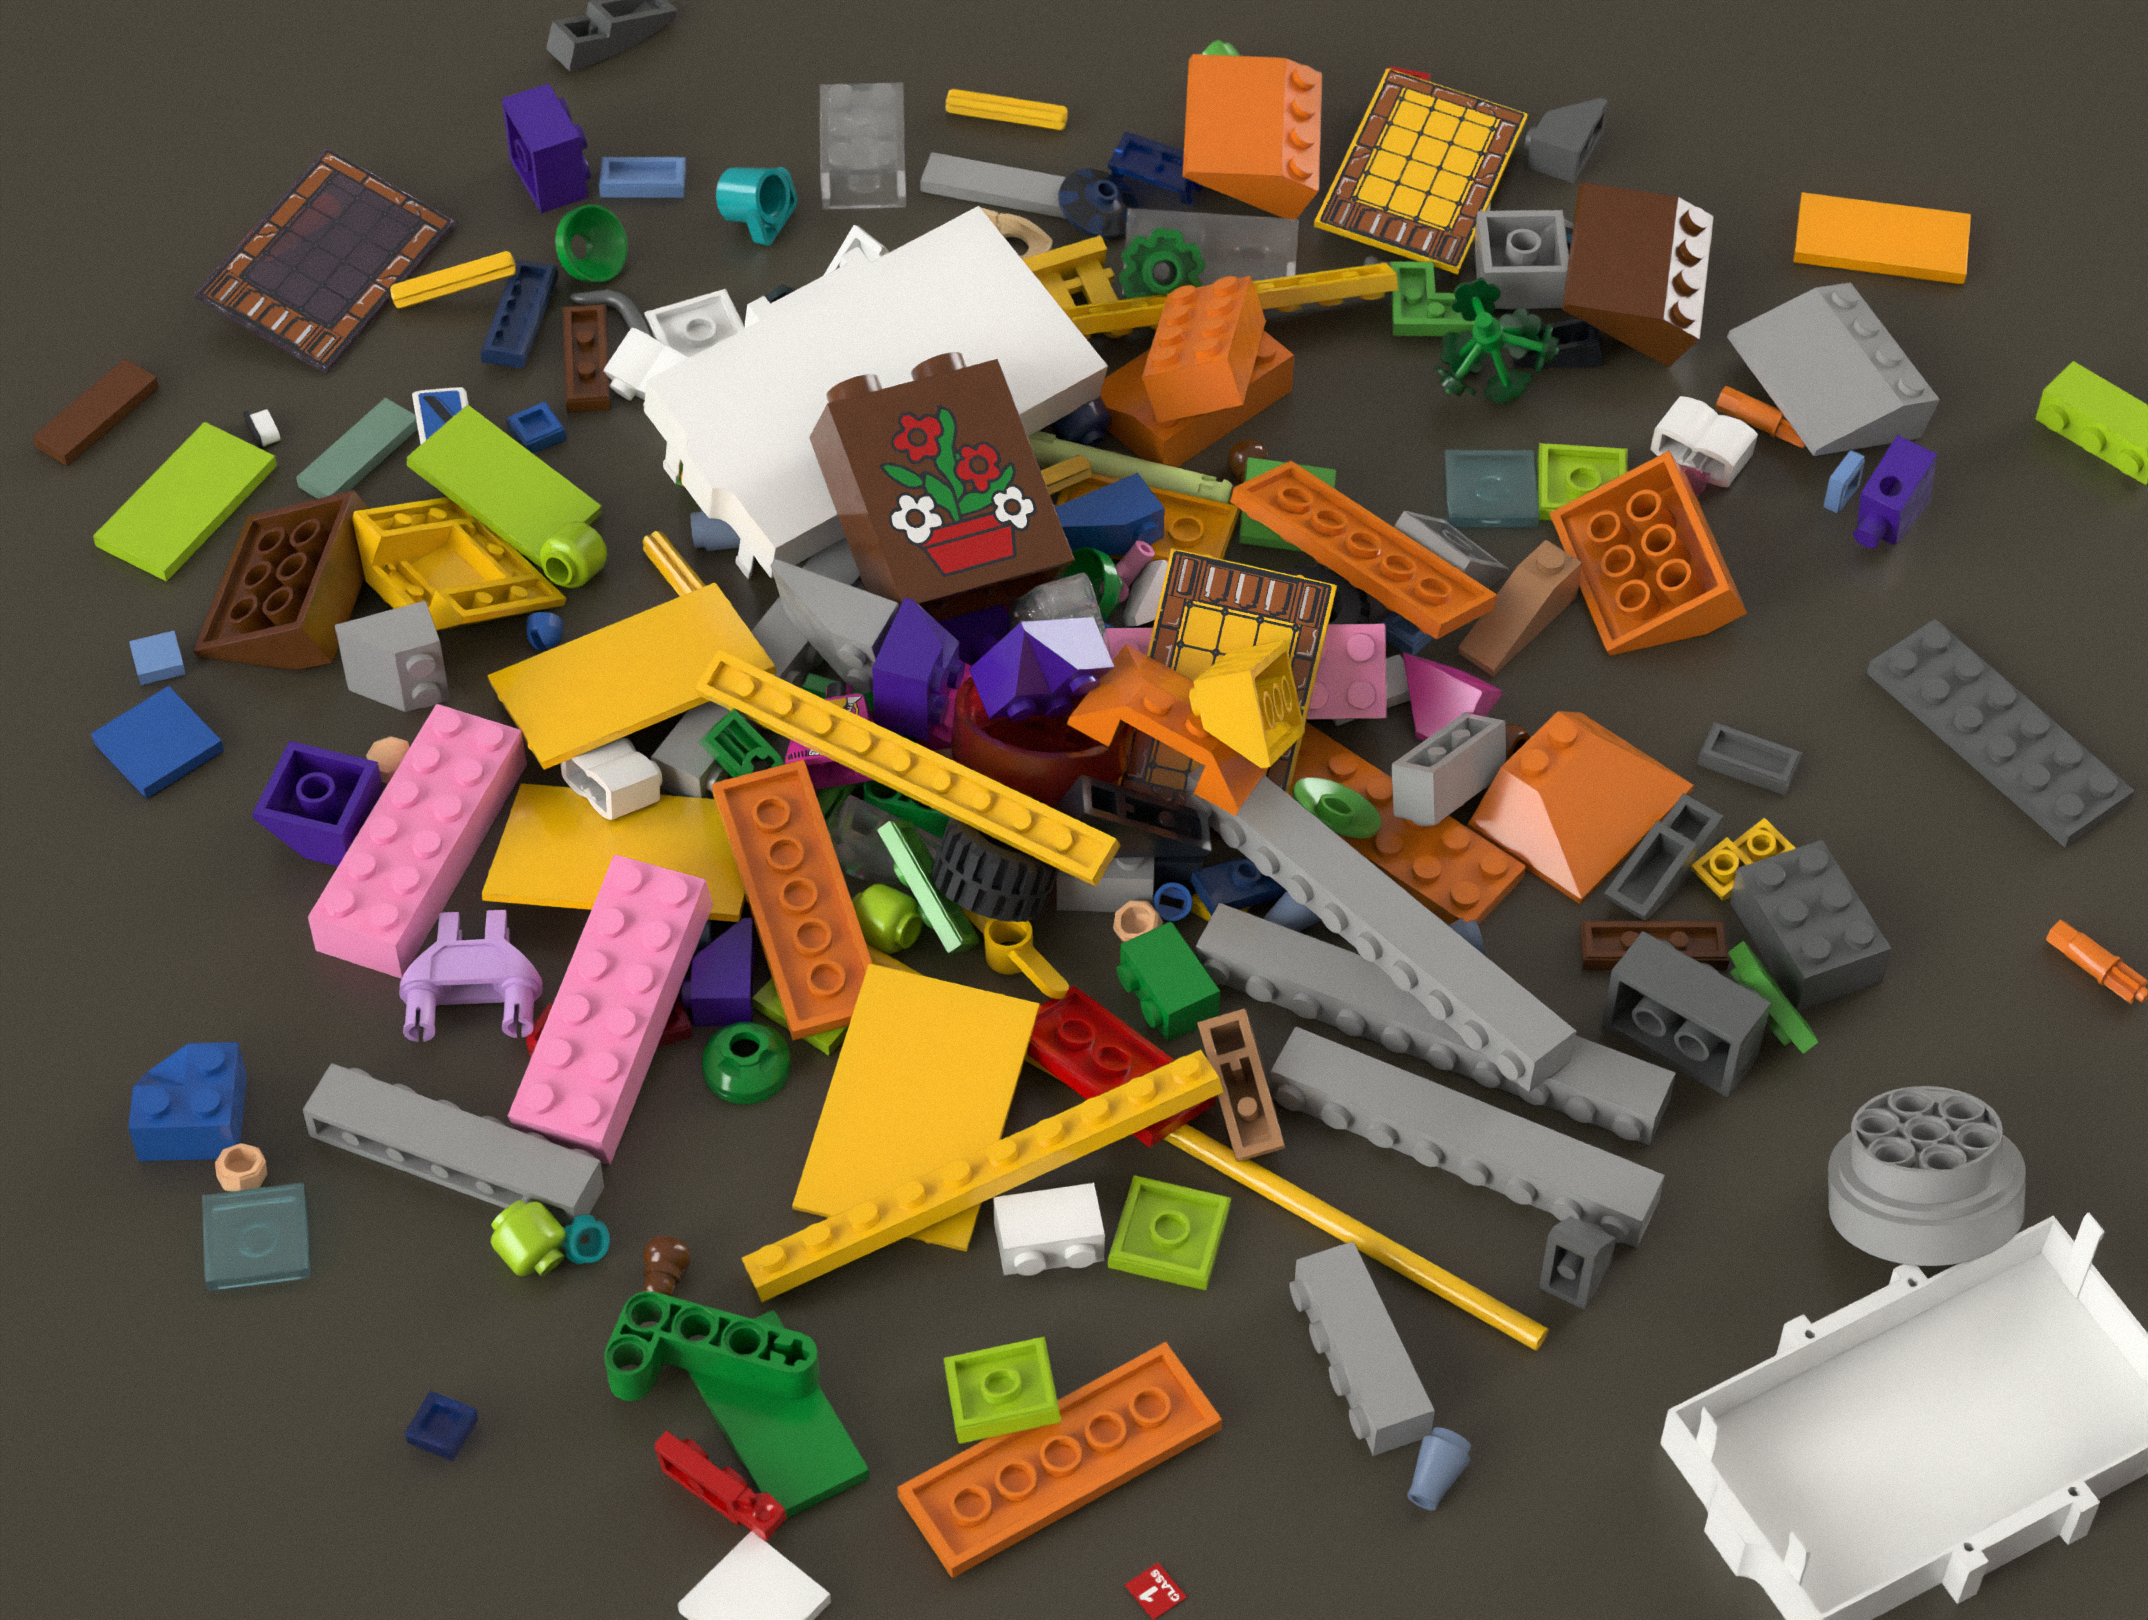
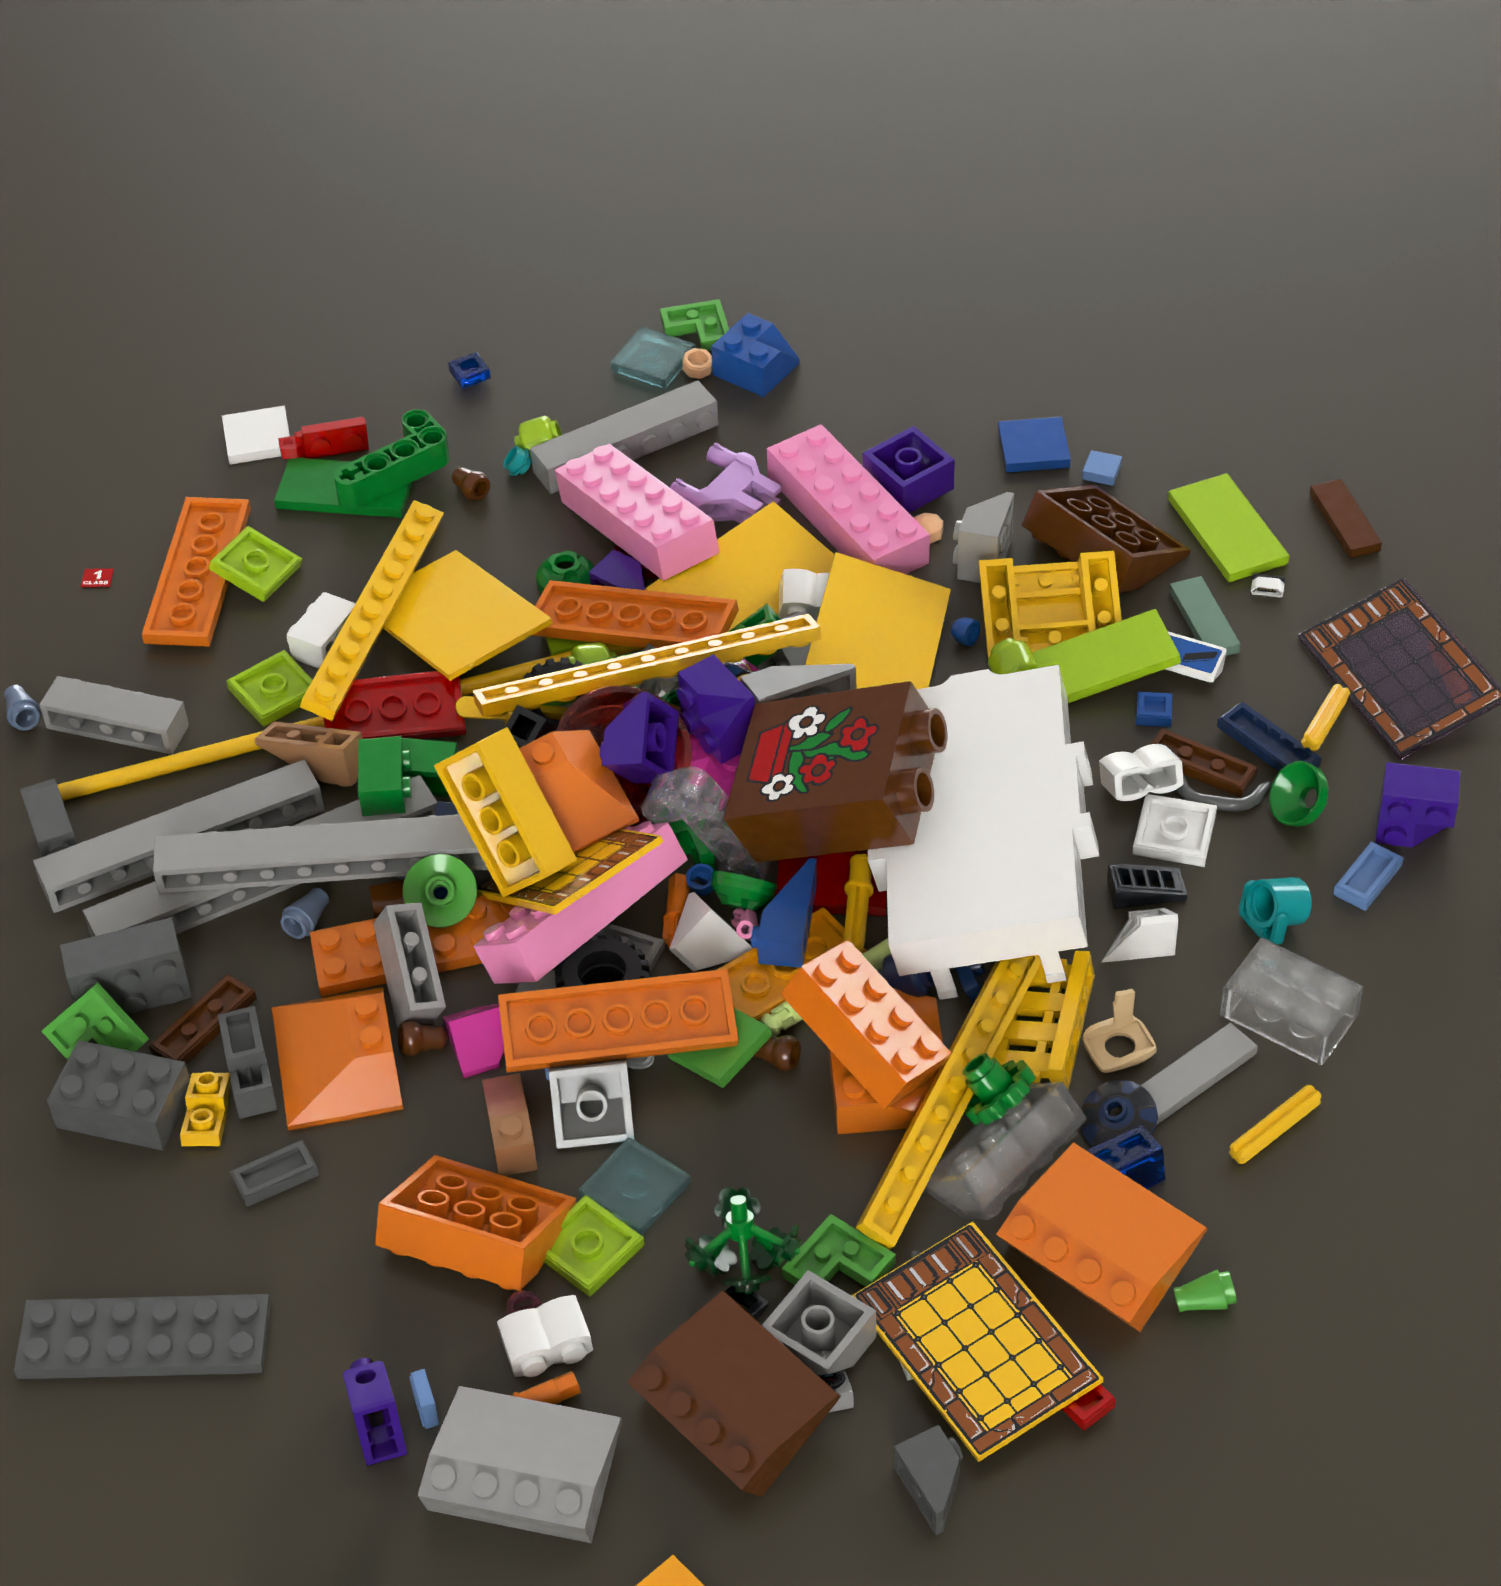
camera: 130 degrees right, 5 degrees down
none -> green brick [358,736,412,816]
none -> bright green plate [660,299,729,351]

